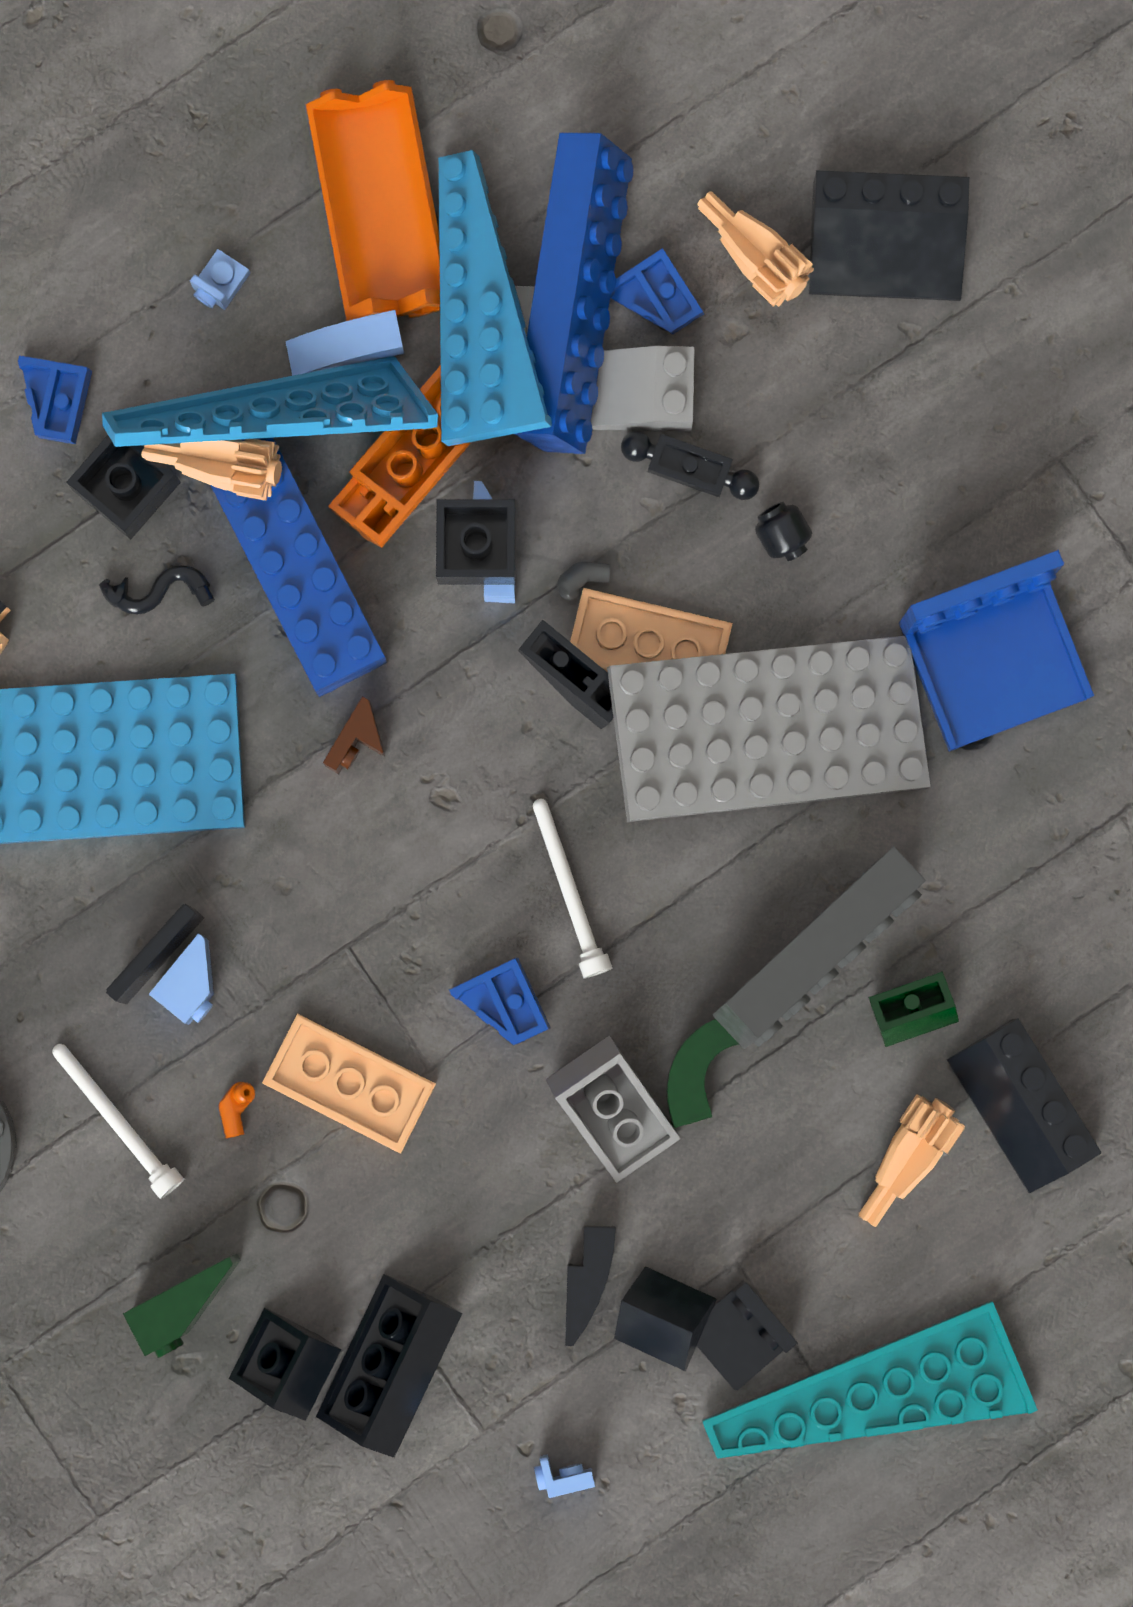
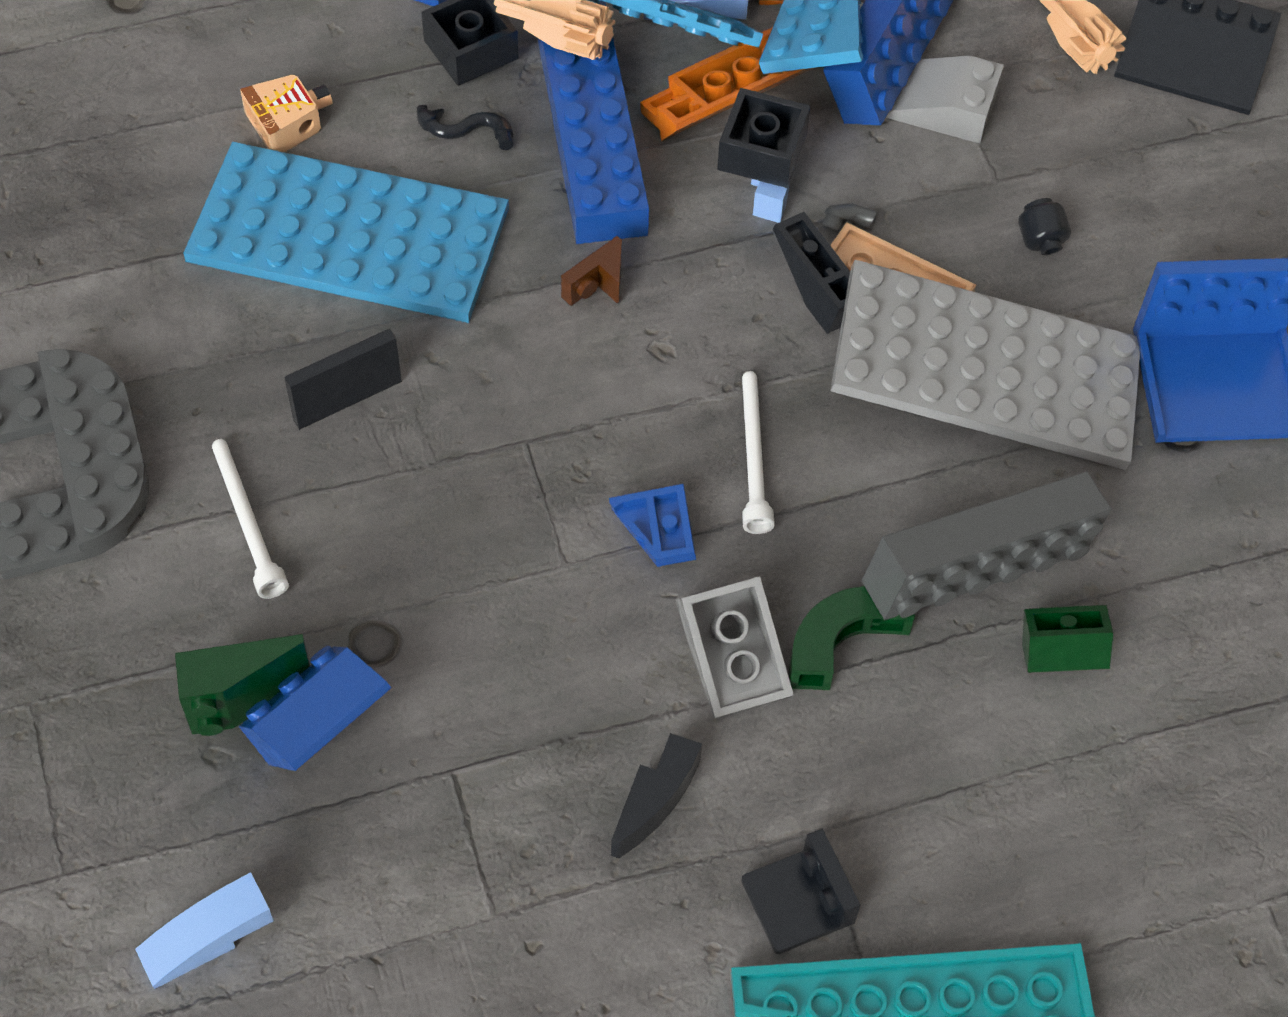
camera: 15 degrees right, 25 degrees down
light blue slope [149,933,214,1025] -> none
orange arm [219,1082,255,1139] -> none
black slope [229,1308,342,1421] -> none
light nougat tile [262,1014,436,1154] -> none
black slope [316,1274,463,1458] -> none
light blue bracket [534,1454,595,1498] -> none
blue wing [610,248,704,335] -> none
black slope [614,1266,717,1371] -> none
black plate [621,431,760,500] -> none
light nougat piece [859,1094,965,1227] -> none
black slope [947,1018,1102,1193] -> none
none -> light blue slope [135,872,273,989]
none -> blue slope [239,646,391,771]

